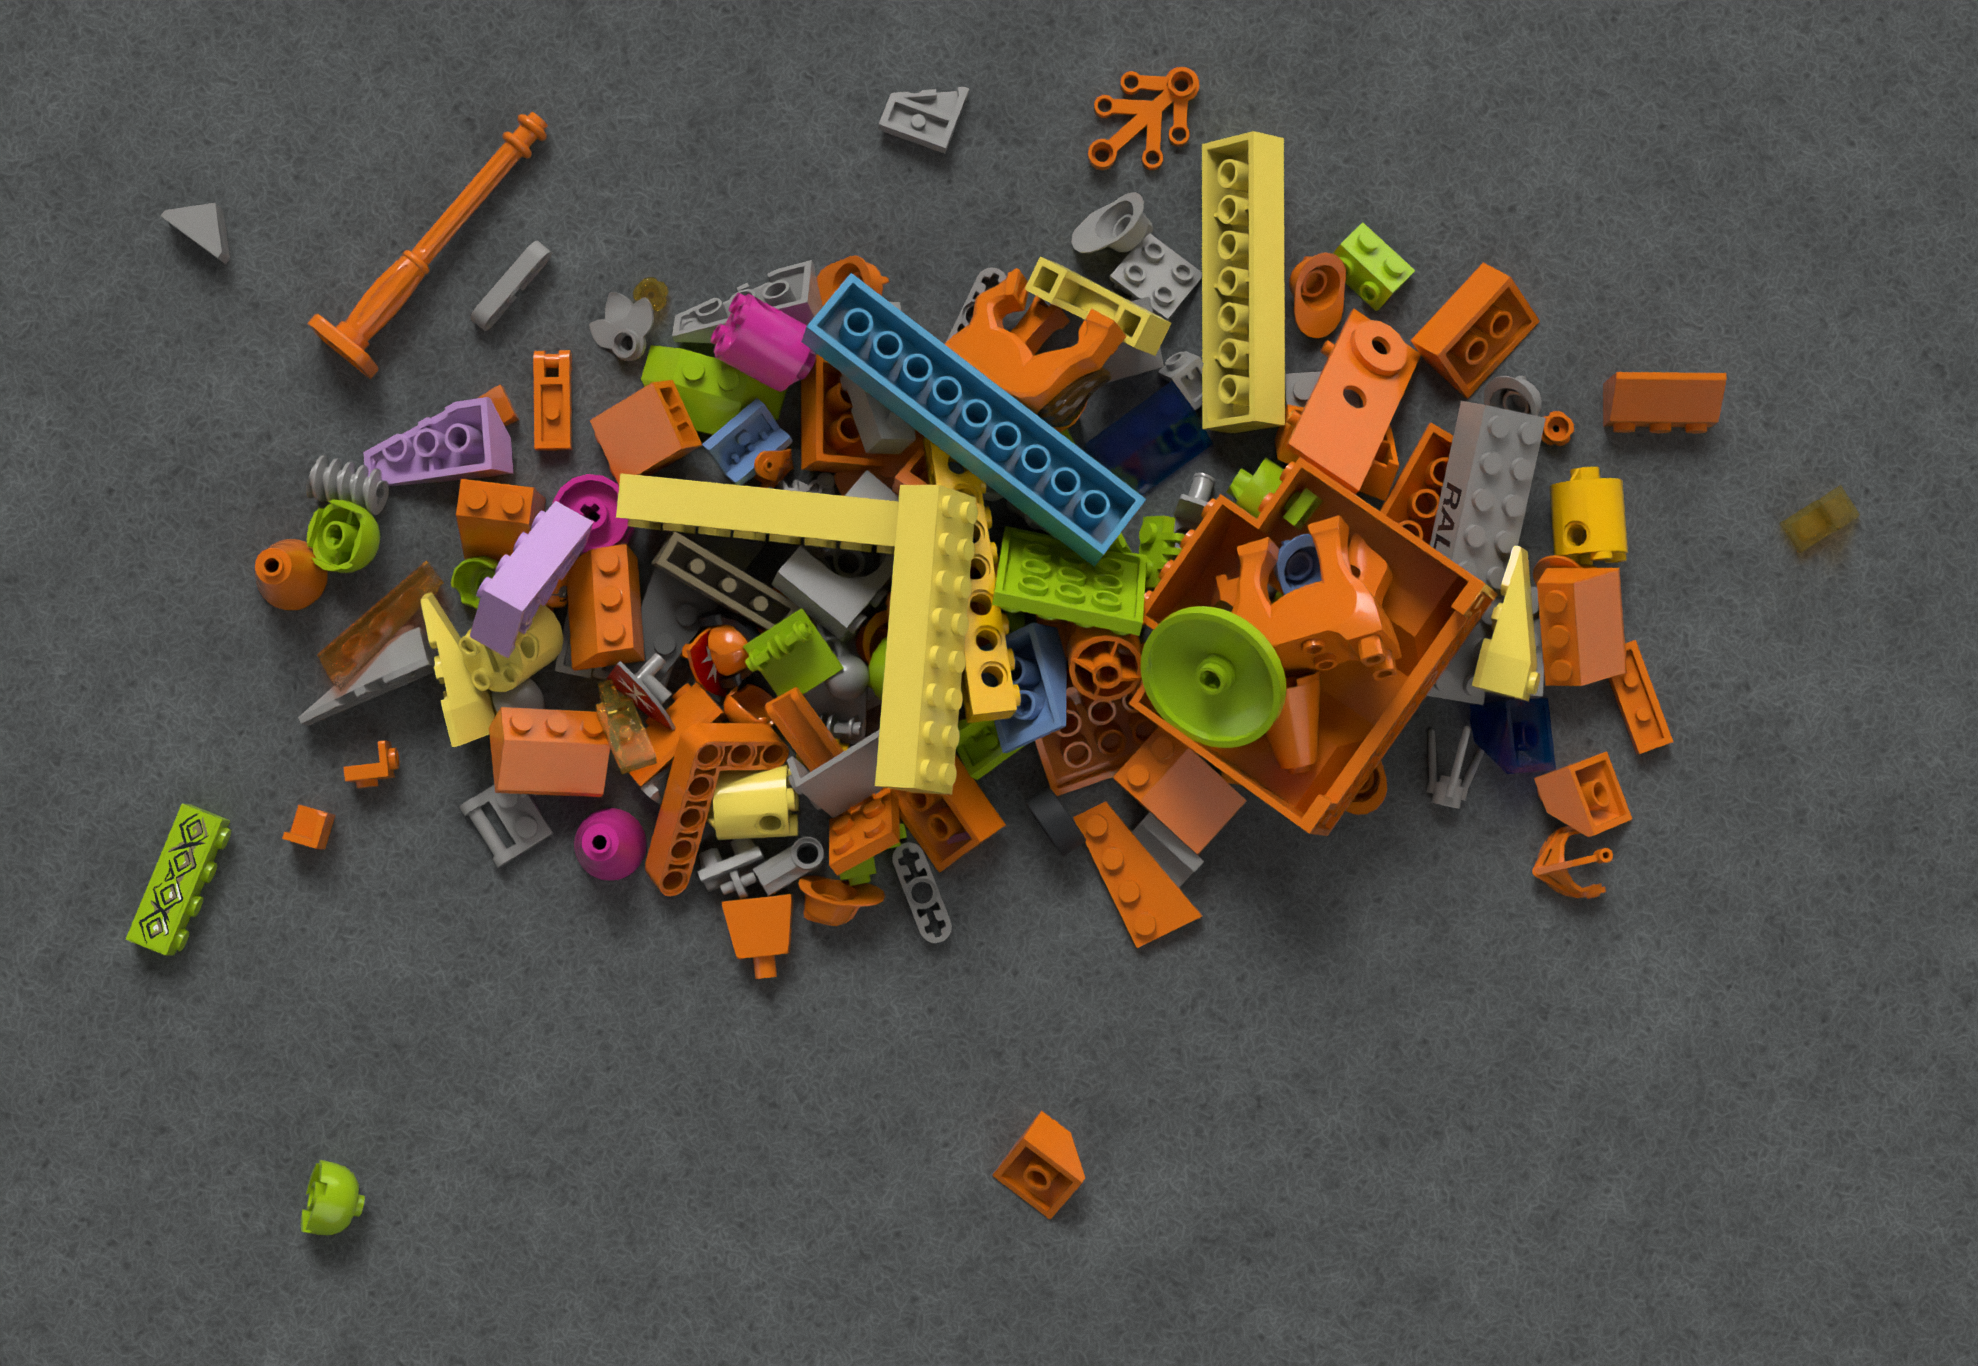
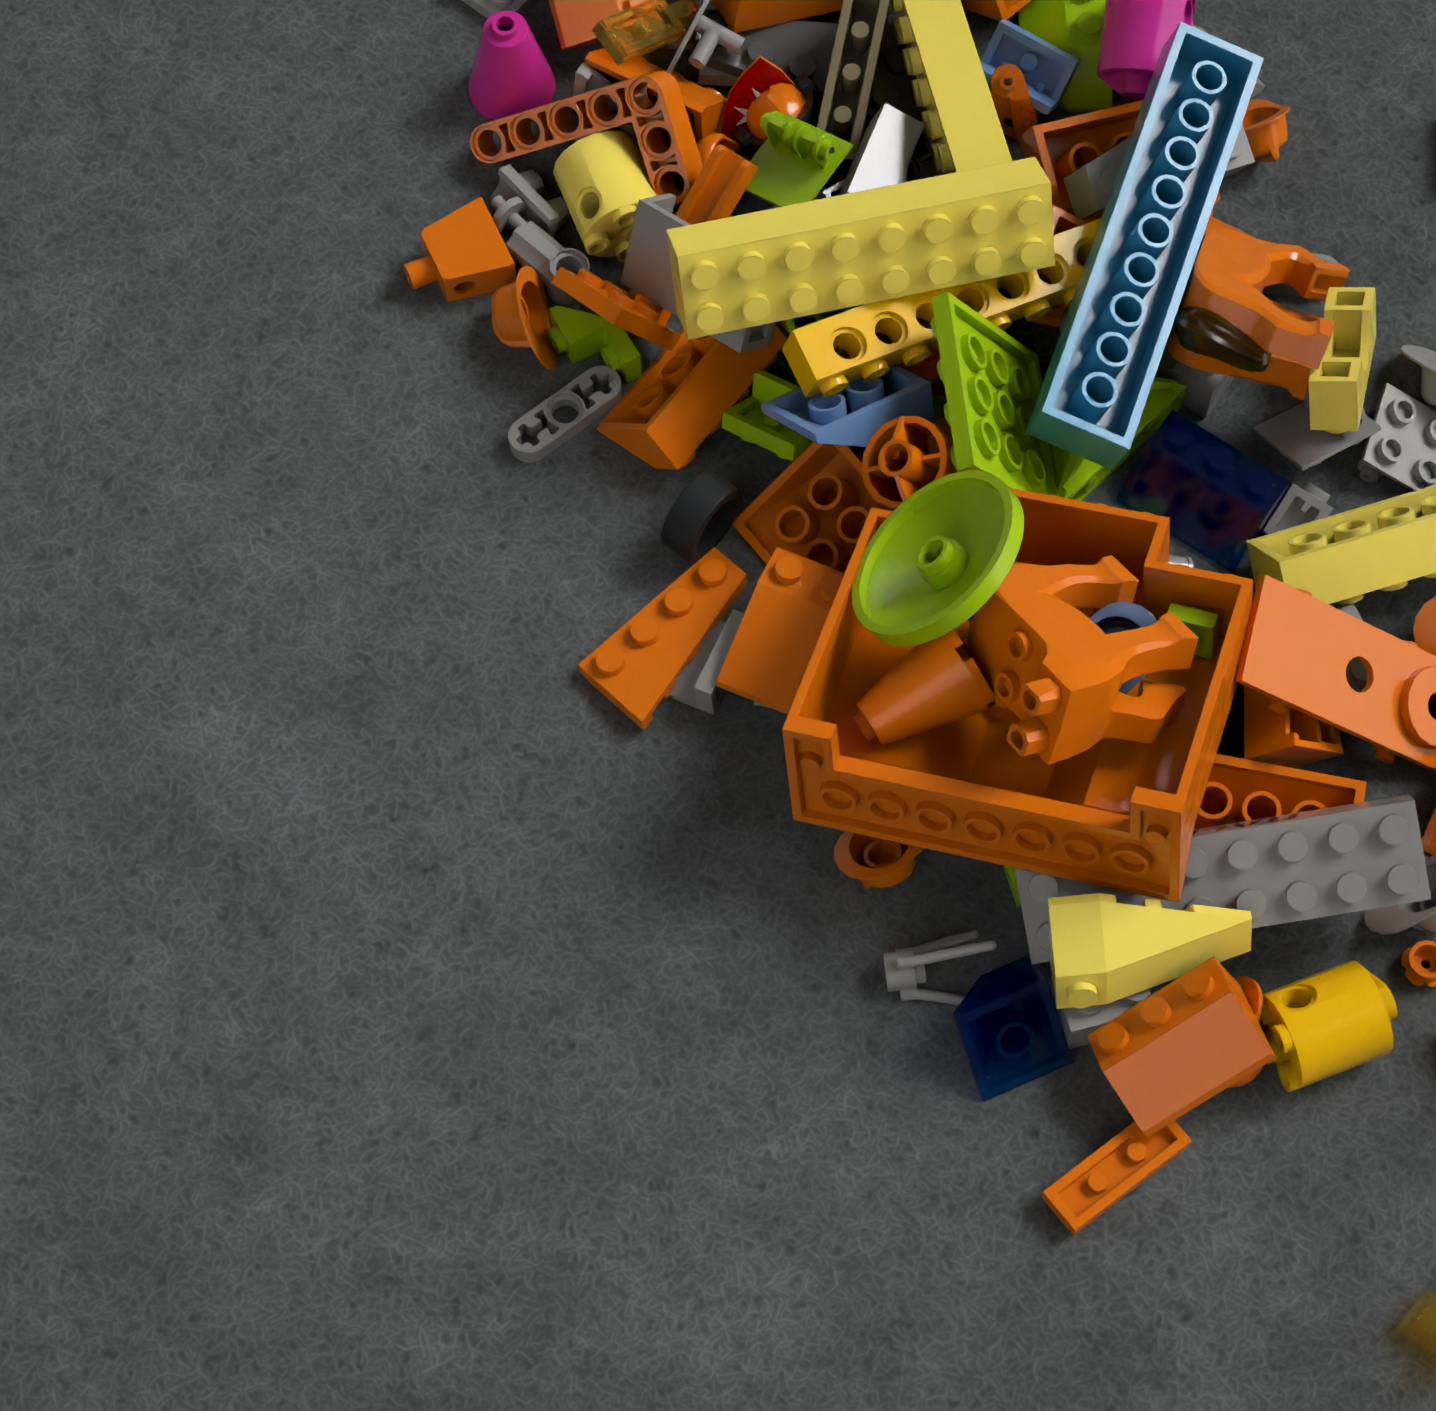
camera: 70 degrees right, 20 degrees down
orange slope [992,1111,1085,1220] -> none
orange helmet [1532,825,1613,899] -> none
orange slope [1534,751,1632,837] -> none

